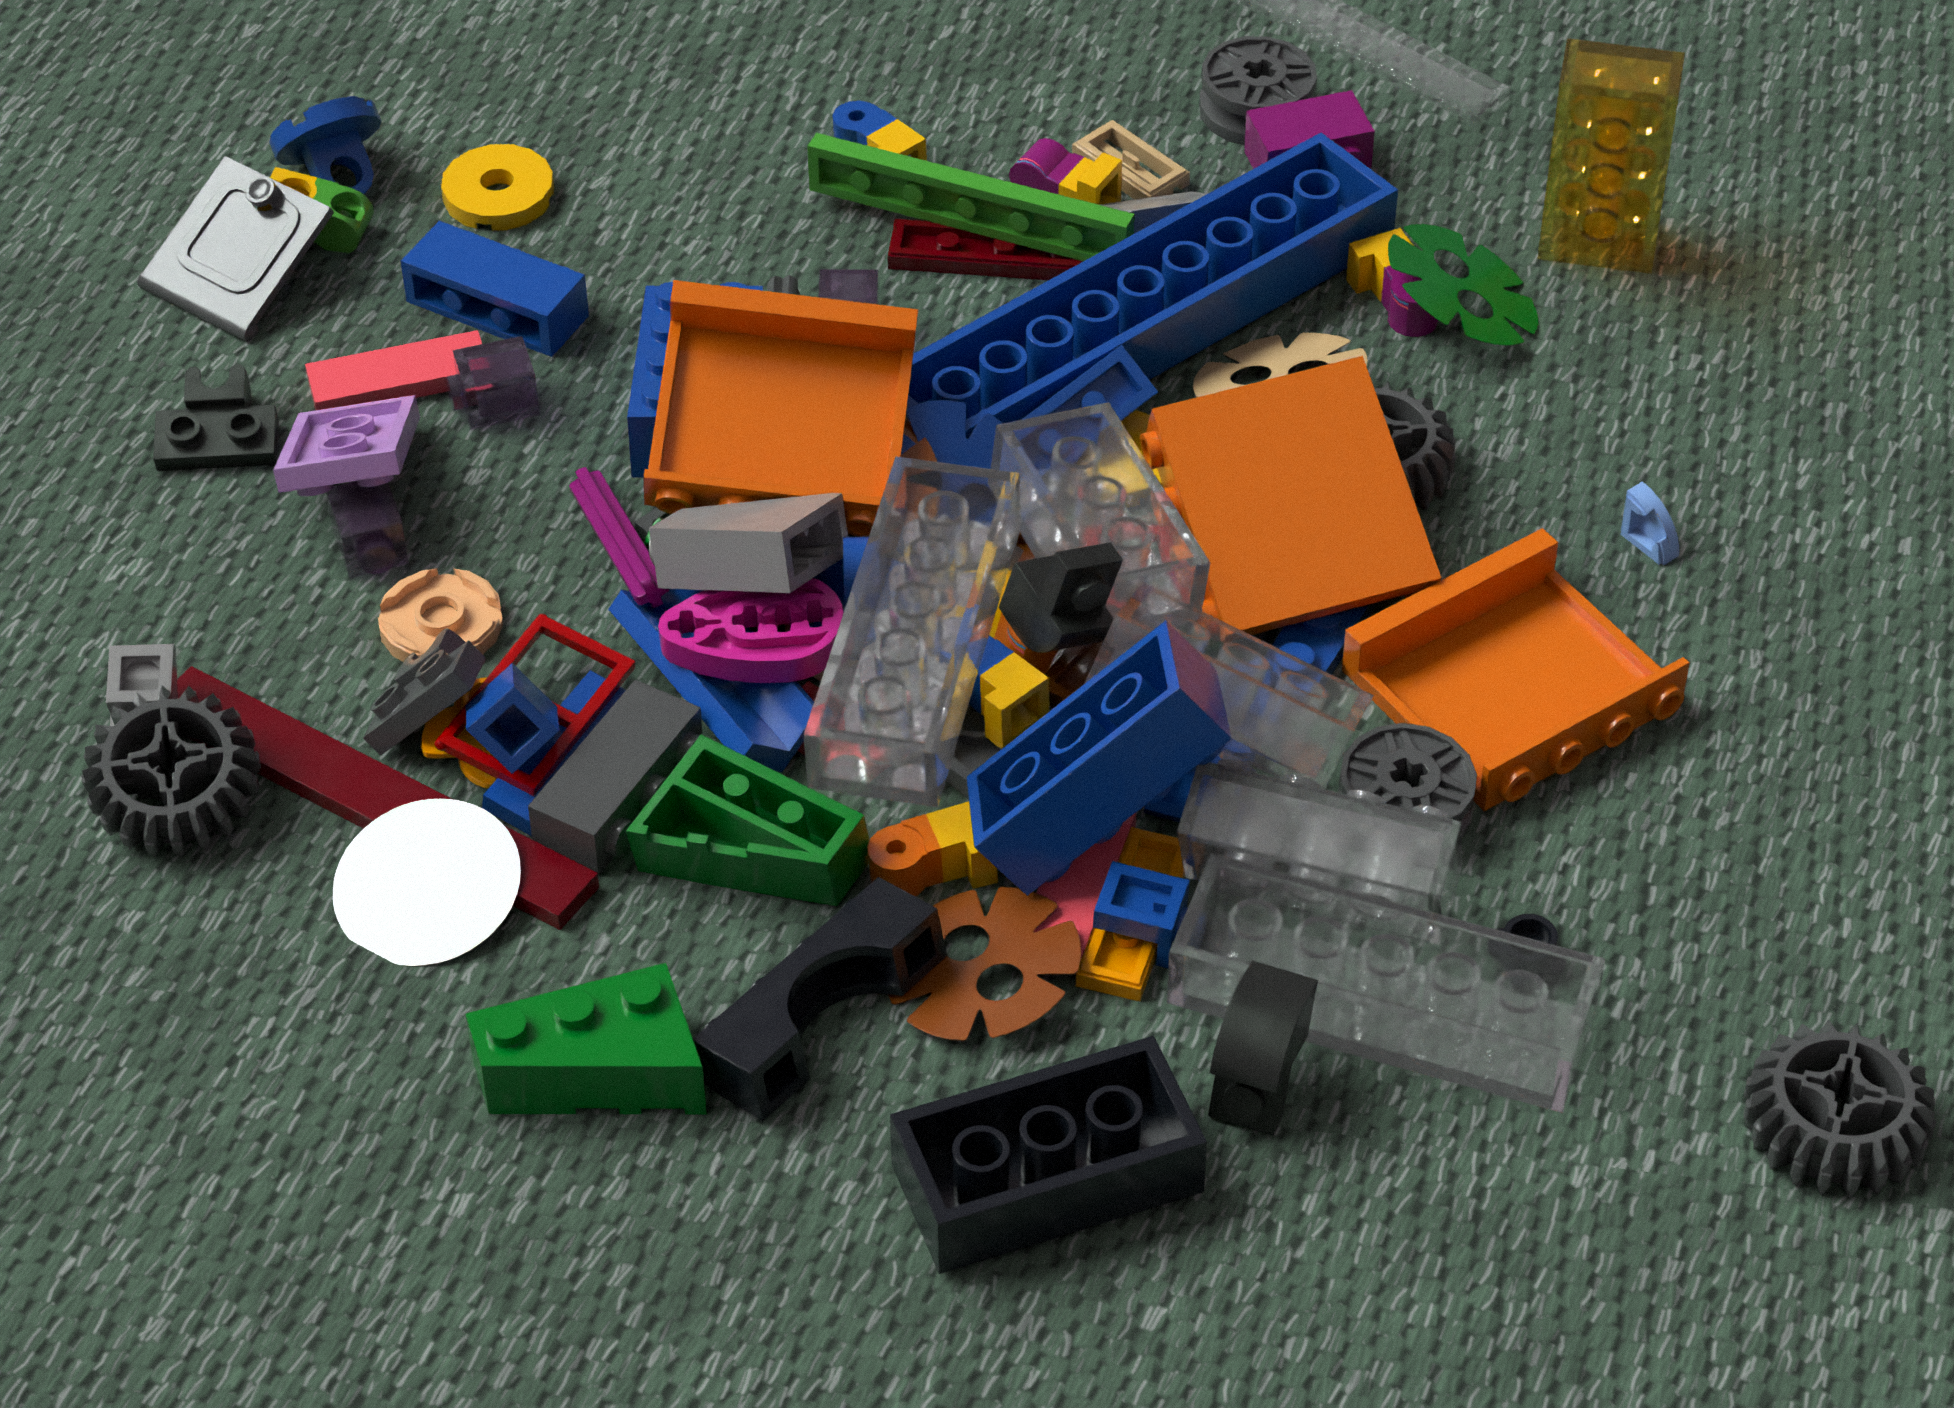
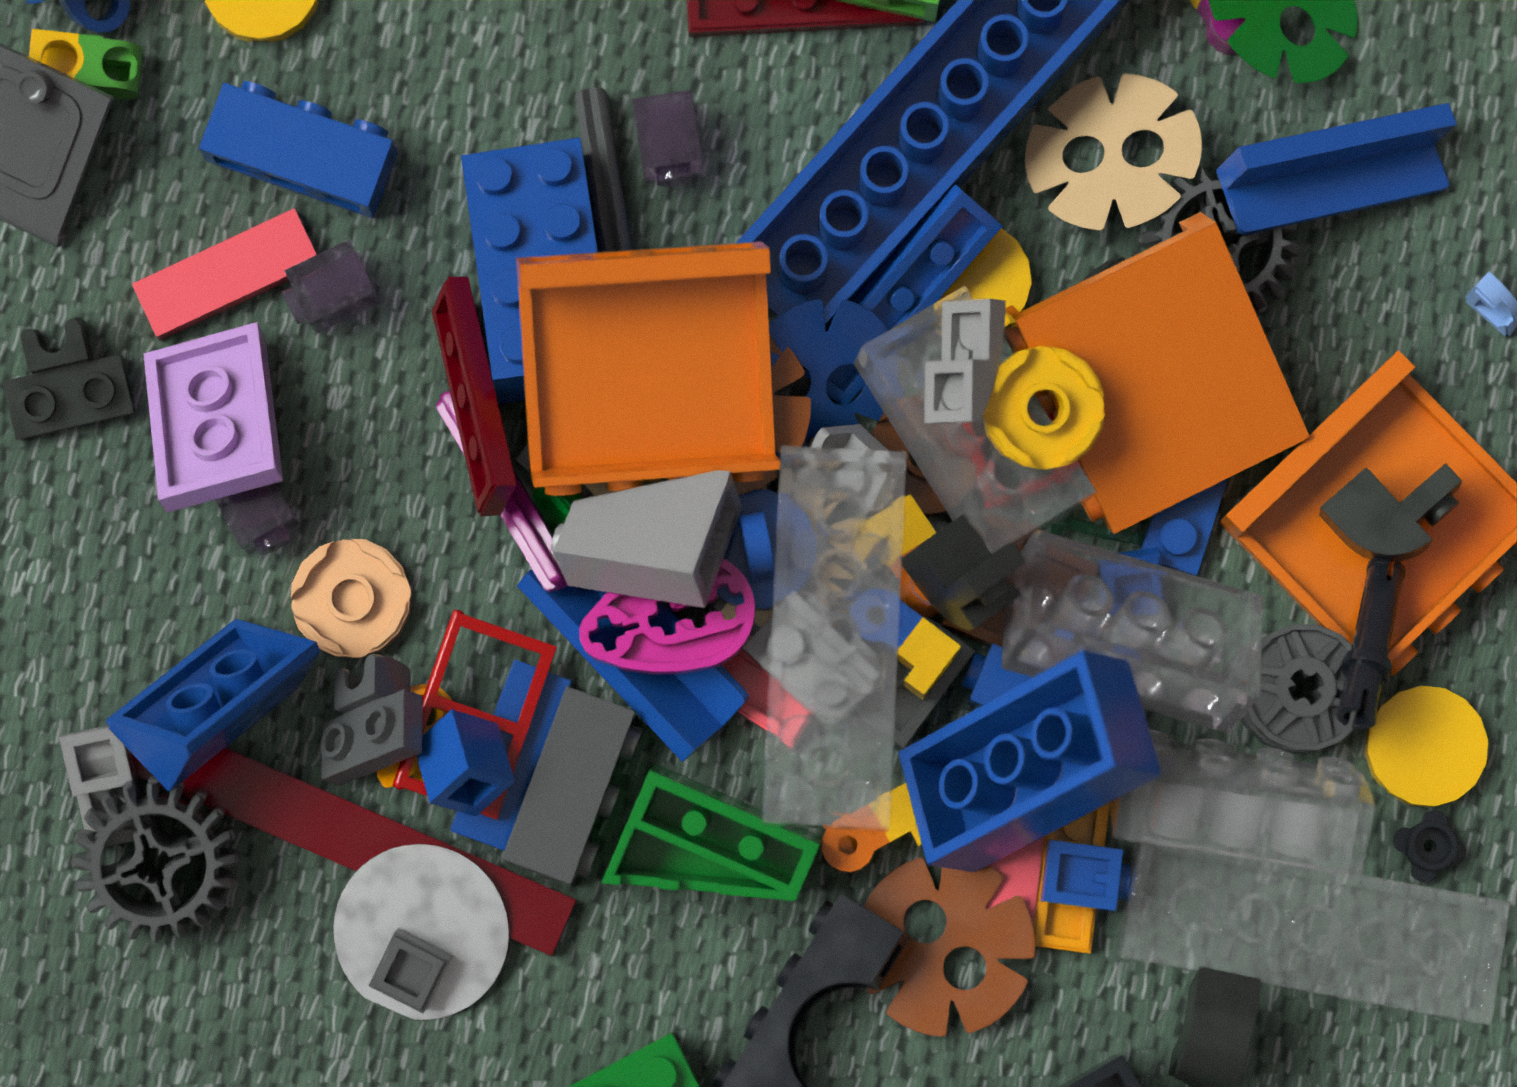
camera: 10 degrees left, 35 degrees up
none -> blue slope [106,619,320,792]
none -> dark grey tile [368,928,453,1013]
none -> dark red tile [432,276,516,517]
none -> light grey slope [924,299,1006,424]
none -> yellow tile [982,346,1105,470]
none -> blue panel [1216,103,1457,235]
none -> pearl dark grey brick [1319,463,1462,562]
none -> black pin [1336,558,1406,730]
none -> yellow tile [1364,686,1488,808]

